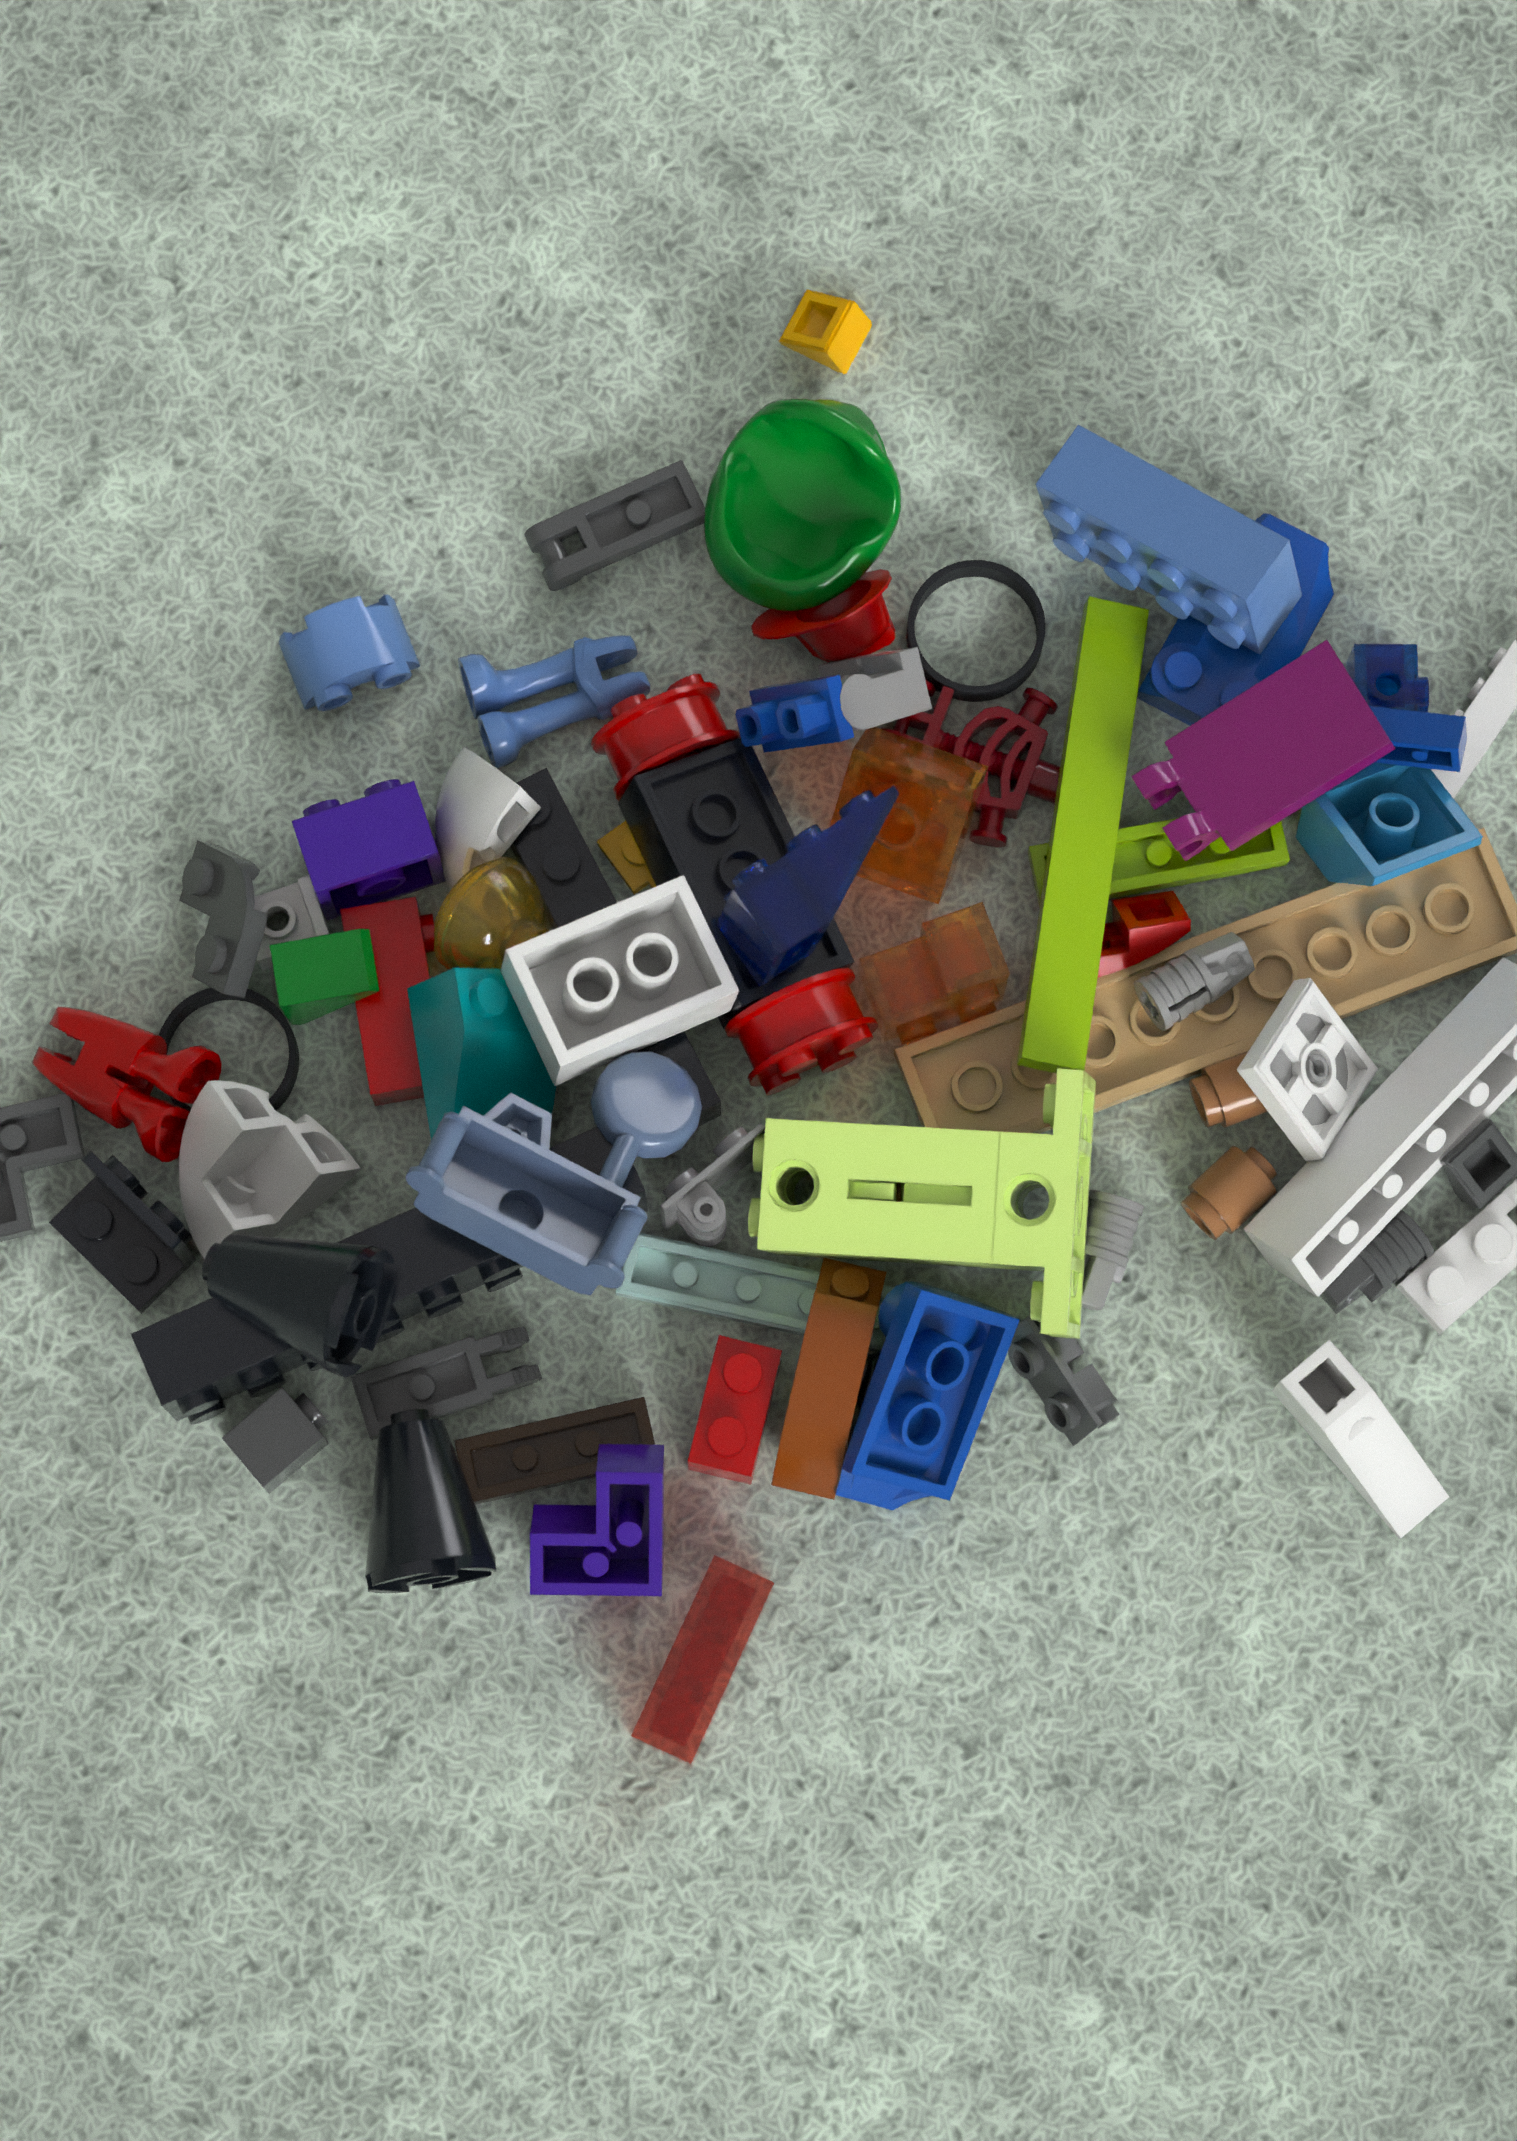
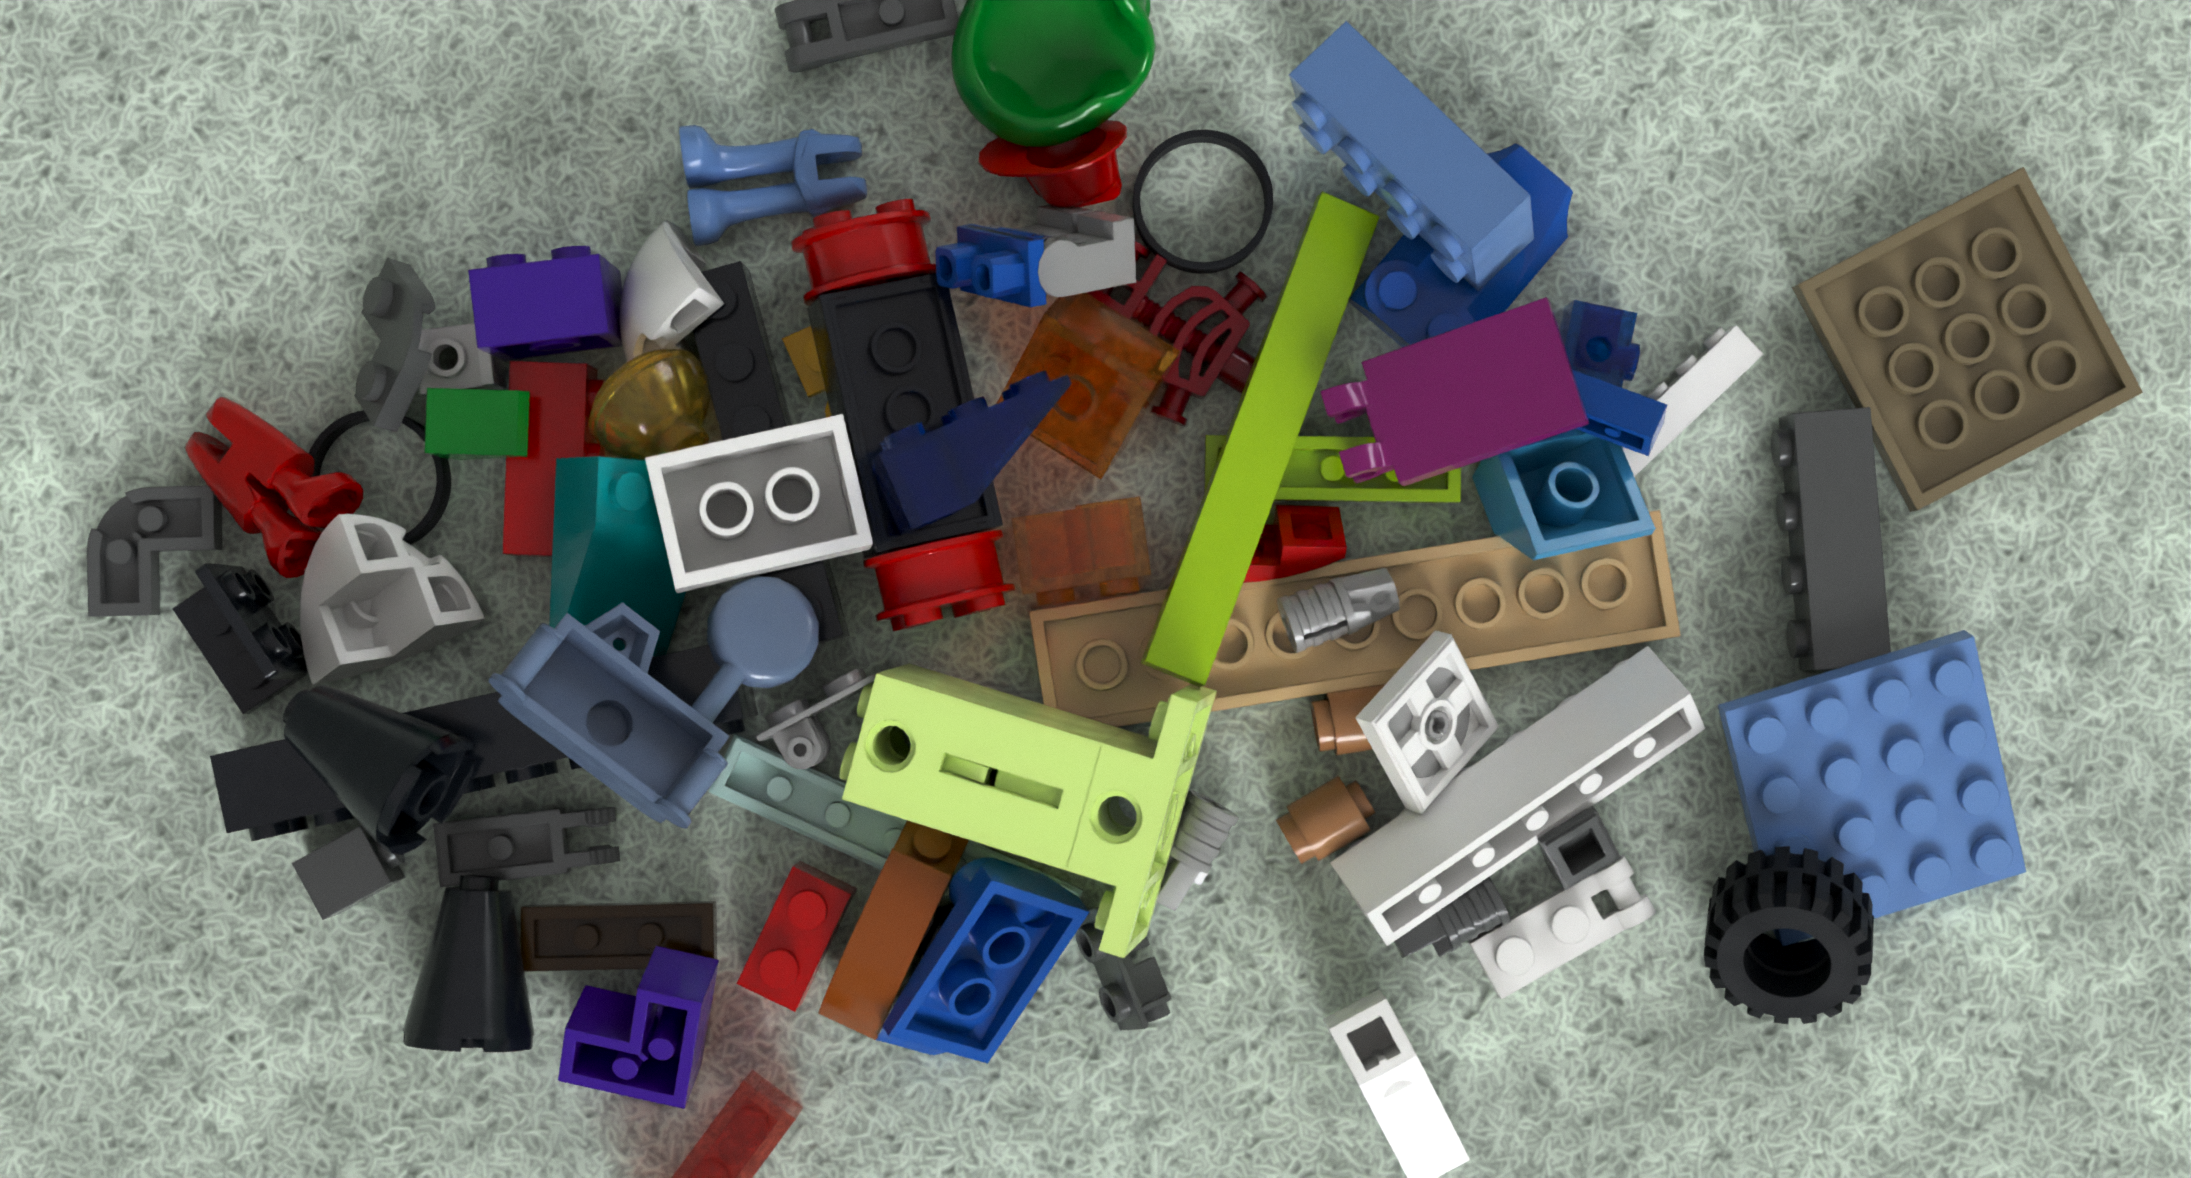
camera: 10 degrees right, 10 degrees up
medium blue cylinder [279,594,420,711] -> none

